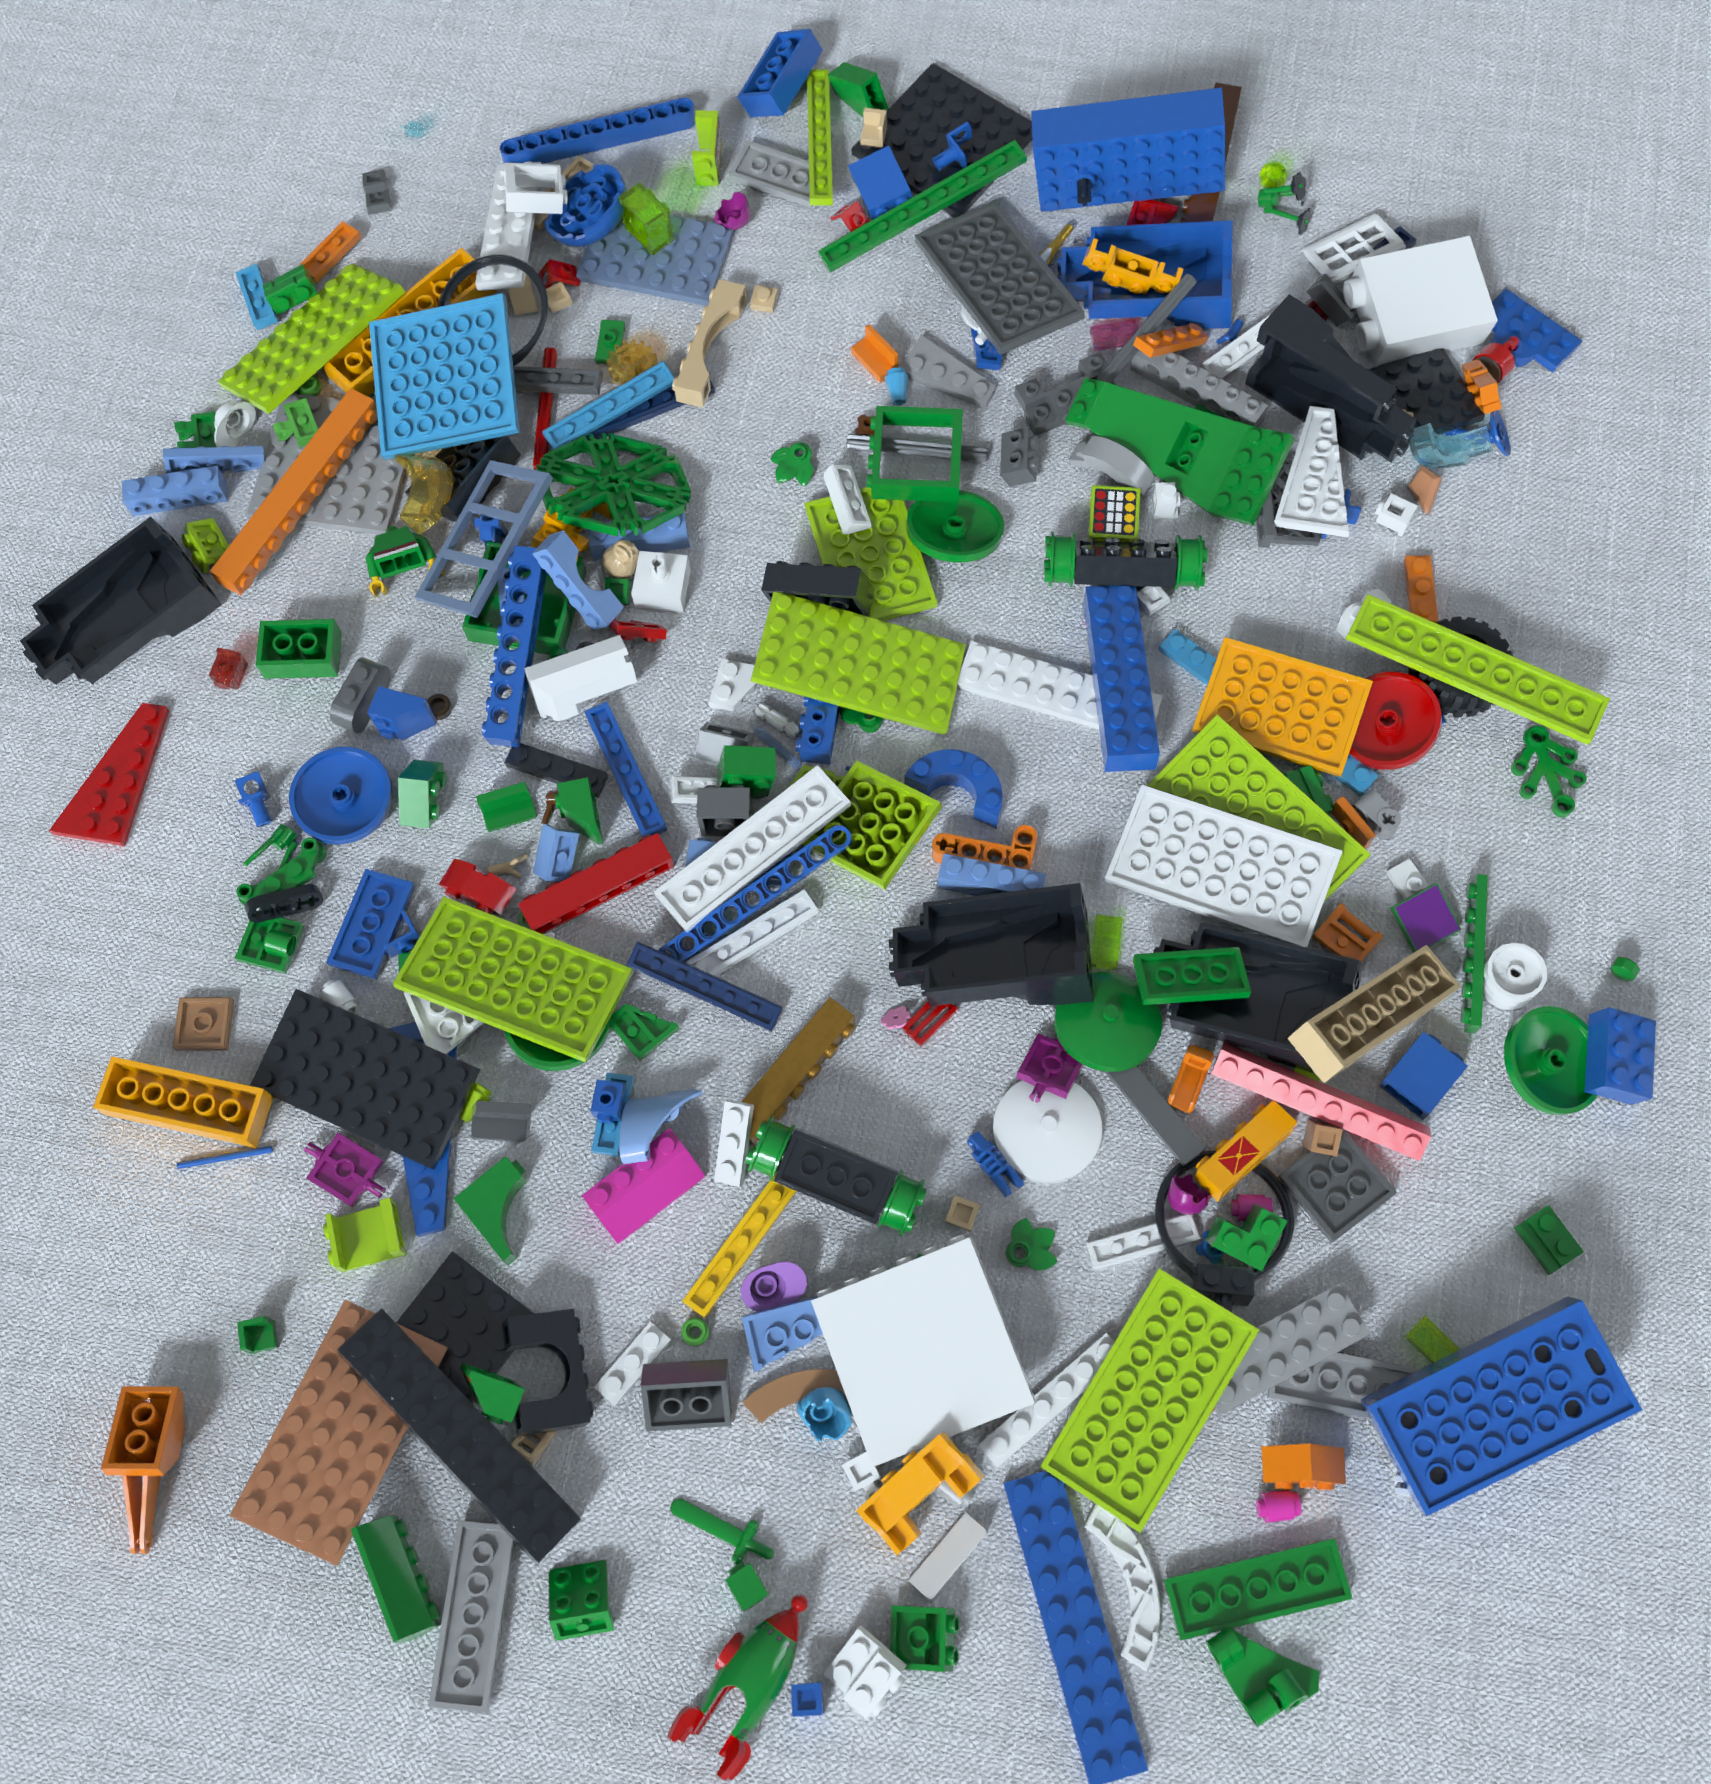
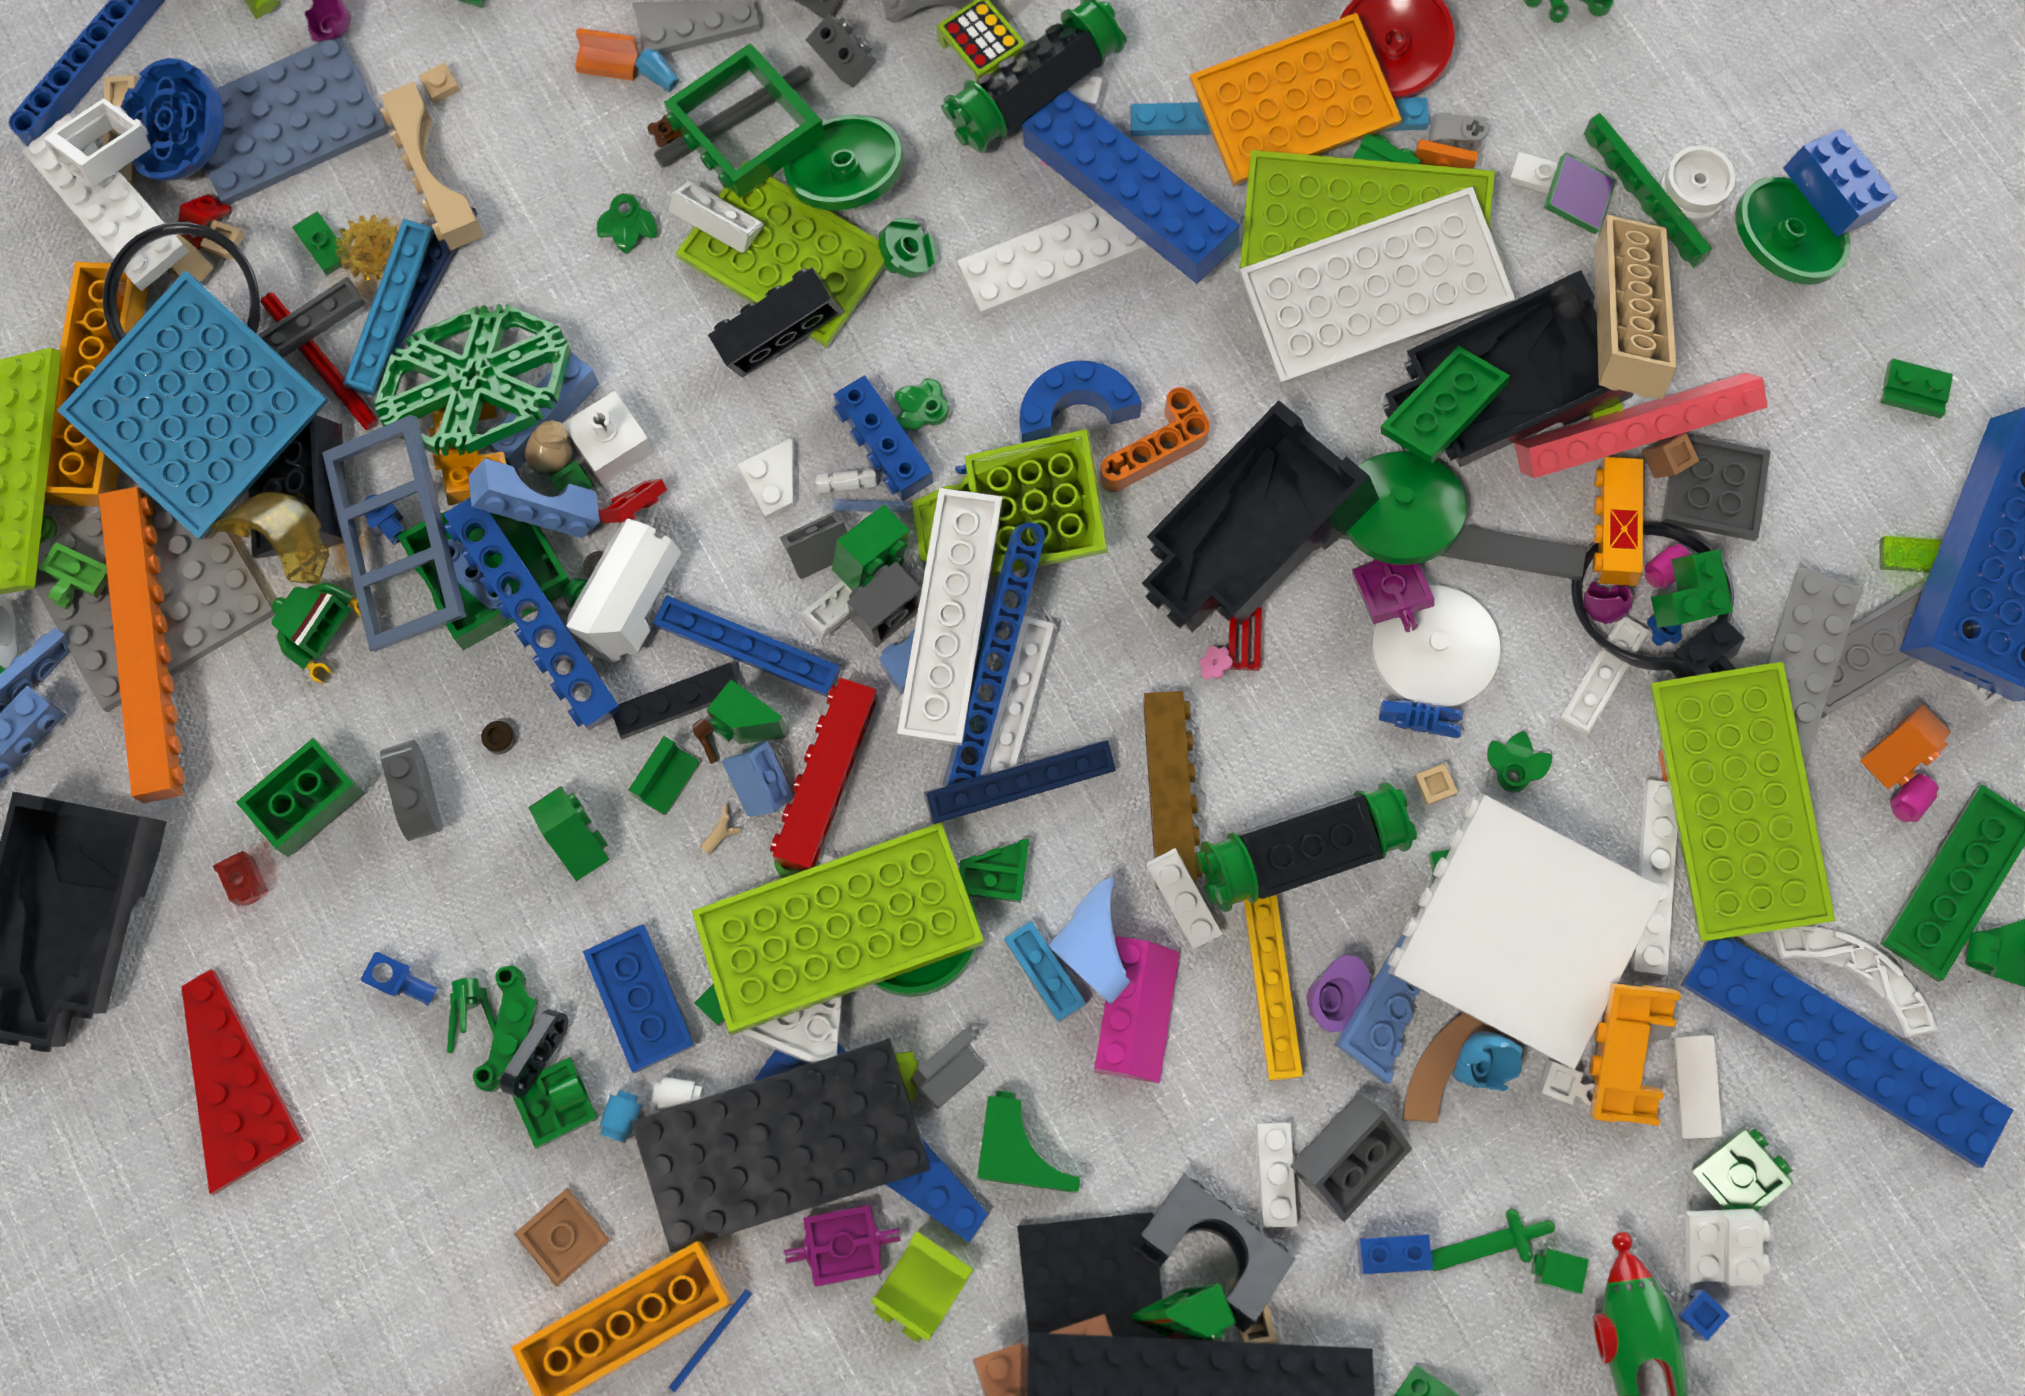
camera: 45 degrees left, 5 degrees up
lime bracket [182,518,229,574] -> none
blue dish [289,747,393,844] -> none
blue slope [367,686,437,740] -> none
blue bracket [384,909,420,958] -> none
red brick [438,859,517,915] -> none
blue brick [590,1079,627,1124] -> none
clear neon green brick [618,182,674,256] -> none
bright green plate [681,1317,709,1346] -> none
lime plate [750,592,966,735] -> none
medium blue brick [938,853,1046,896] -> none
clear neon green plate [1091,914,1123,970] -> none
orange animal [1167,1044,1215,1114] -> none
orange plate [1312,903,1384,963] -> none
blue brick [1379,1031,1468,1120] -> none
green tile [1610,957,1640,981] -> none
none -> dark azure brick [599,1090,642,1143]
none -> green plate [878,217,937,278]
none -> blue brick [1357,1234,1433,1275]

